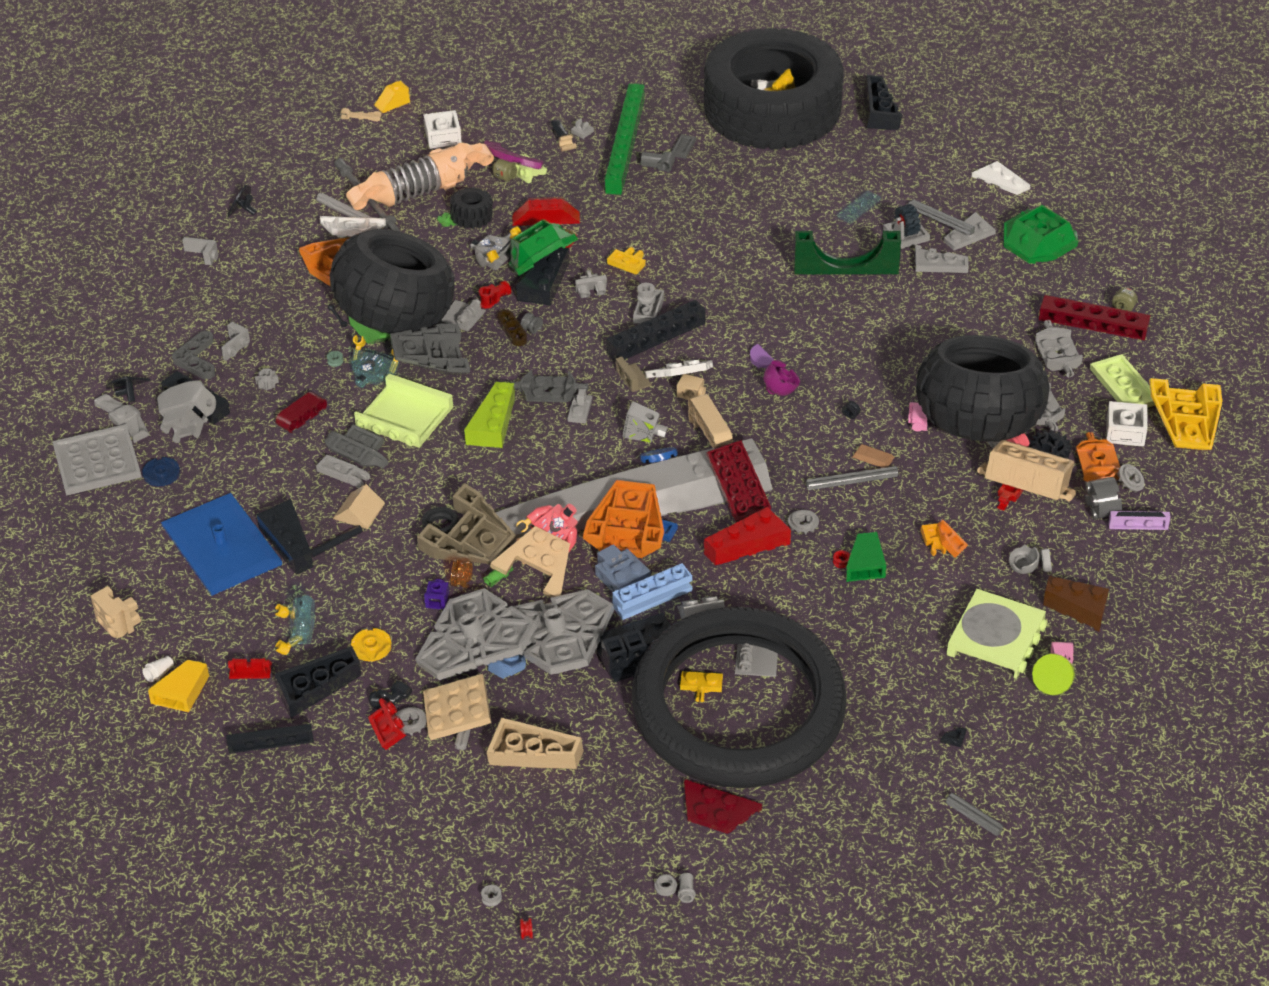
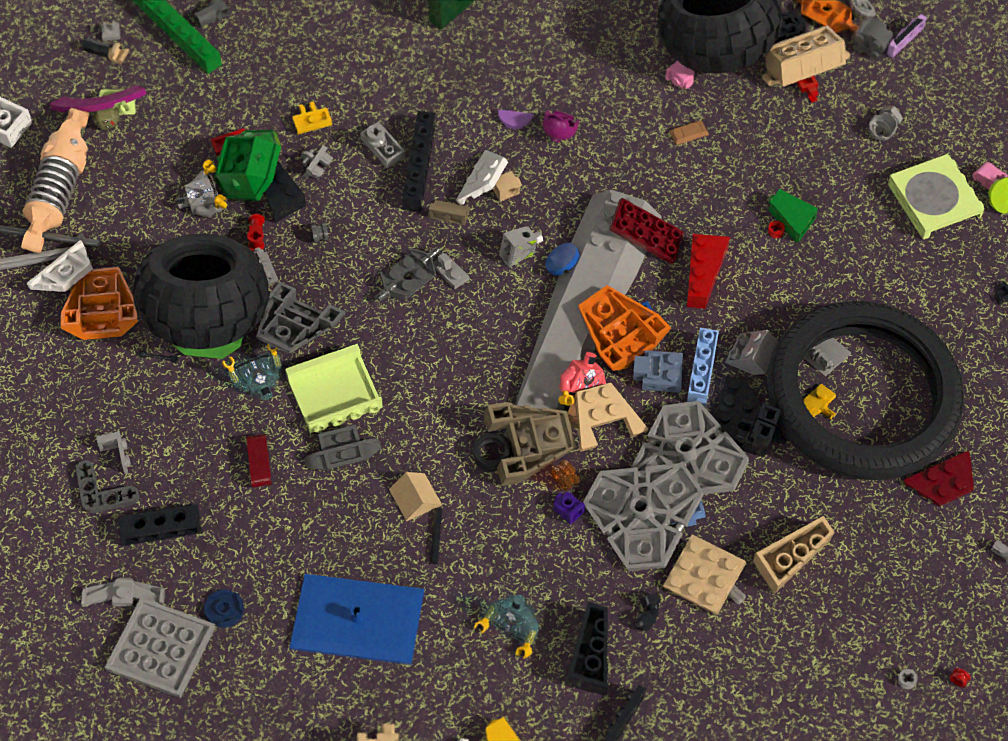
camera: 50 degrees left, 15 degrees up
black shield [106,376,150,403] -> none
light grey piece [157,381,216,443] -> none
red hinge [228,658,272,679] -> none
light grey gear [255,368,279,390] -> none
black wedge [257,499,313,575] -> none
light grey hinge [316,455,371,488] -> none
sand green bush [327,351,343,367] -> none
yellow tile [351,628,392,661] -> none
red bracket [368,698,406,750] -> none
light grey gear [396,707,427,736] -> none
bright green plant [437,213,457,227] -> none
black tyre [450,187,493,229] -> none
lime wedge [464,382,515,448] -> none
bright green pin [483,566,513,587] -> none
dark brown beam [497,310,527,346] -> none
red wedge [513,197,580,226] -> none
light grey plate [655,874,677,896] -> none
tan beam [688,394,733,448] -> none
light grey gear [788,510,819,535] -> none
axle [806,466,899,490] -> none
black bush [842,401,861,419] -> none
light orange plate [920,523,946,556] -> none
orange tile [938,520,968,558] -> none
reddish brown wedge [1043,576,1109,632] -> none

